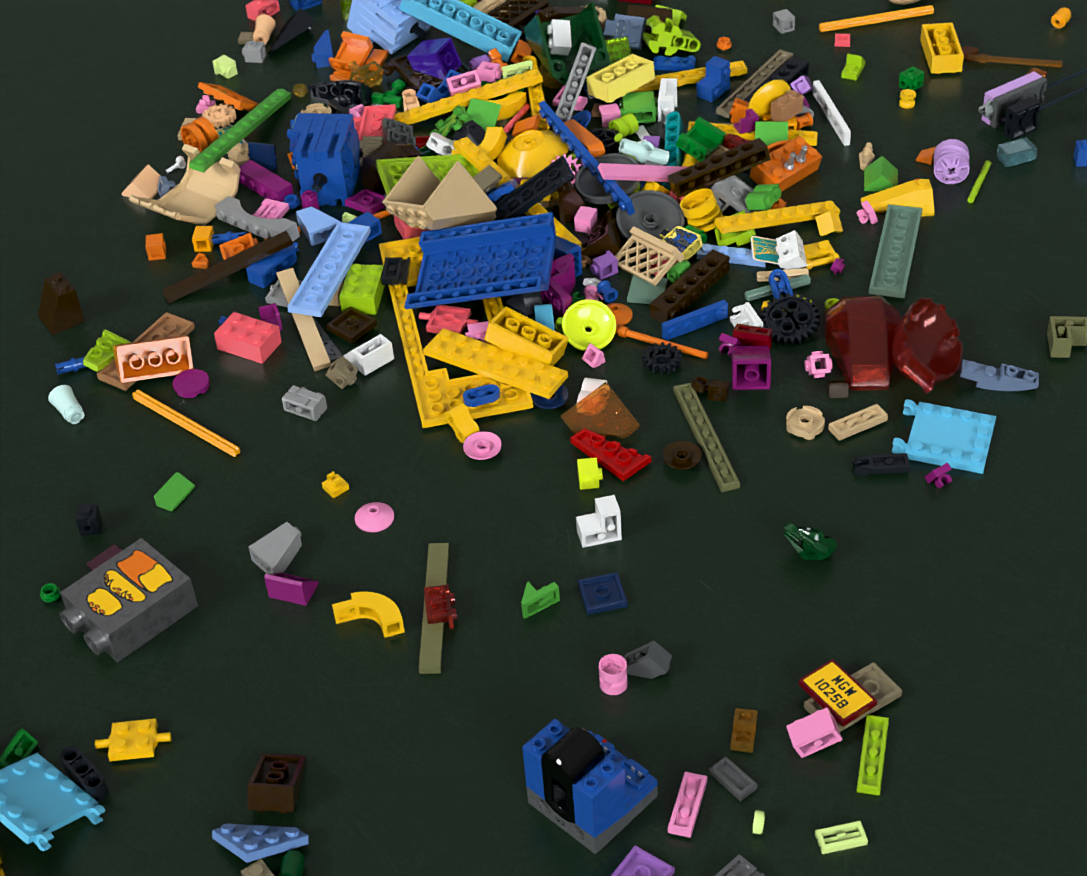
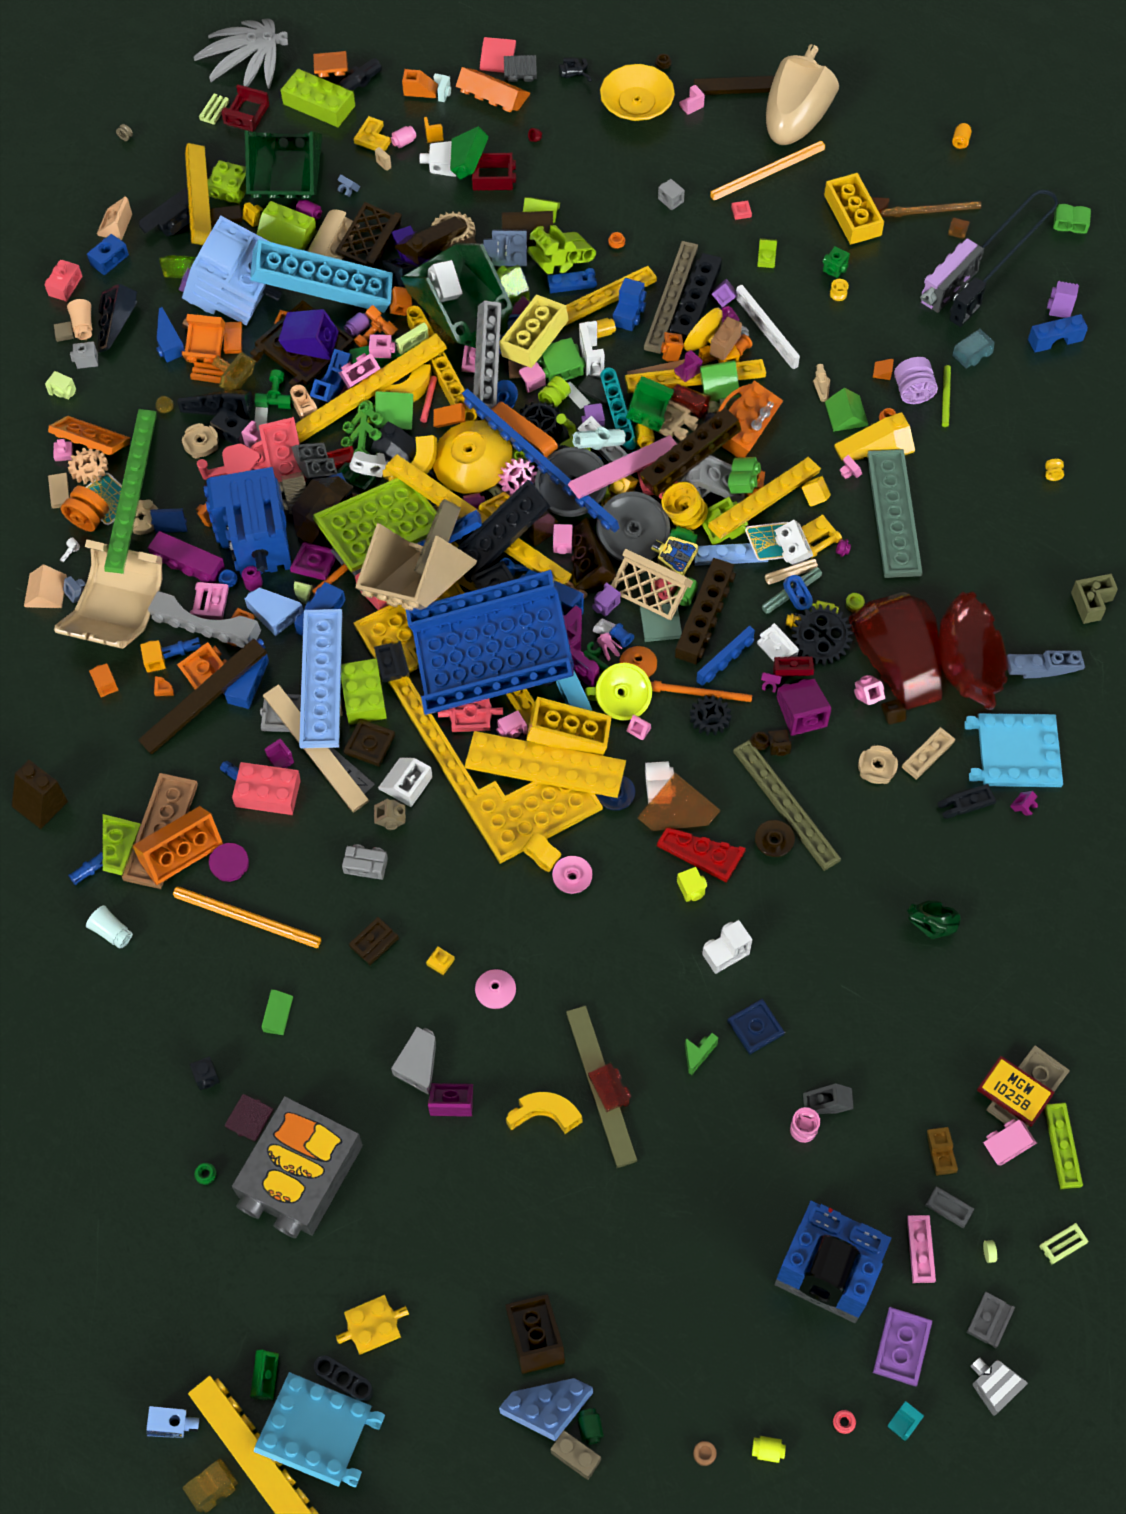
camera: 20 degrees left, 20 degrees up
blue plate [463,384,500,407] -> none
none -> dark brown plate [349,917,399,966]
none -> yellow brick [597,318,616,339]
none -> yellow wheel [1045,459,1064,481]

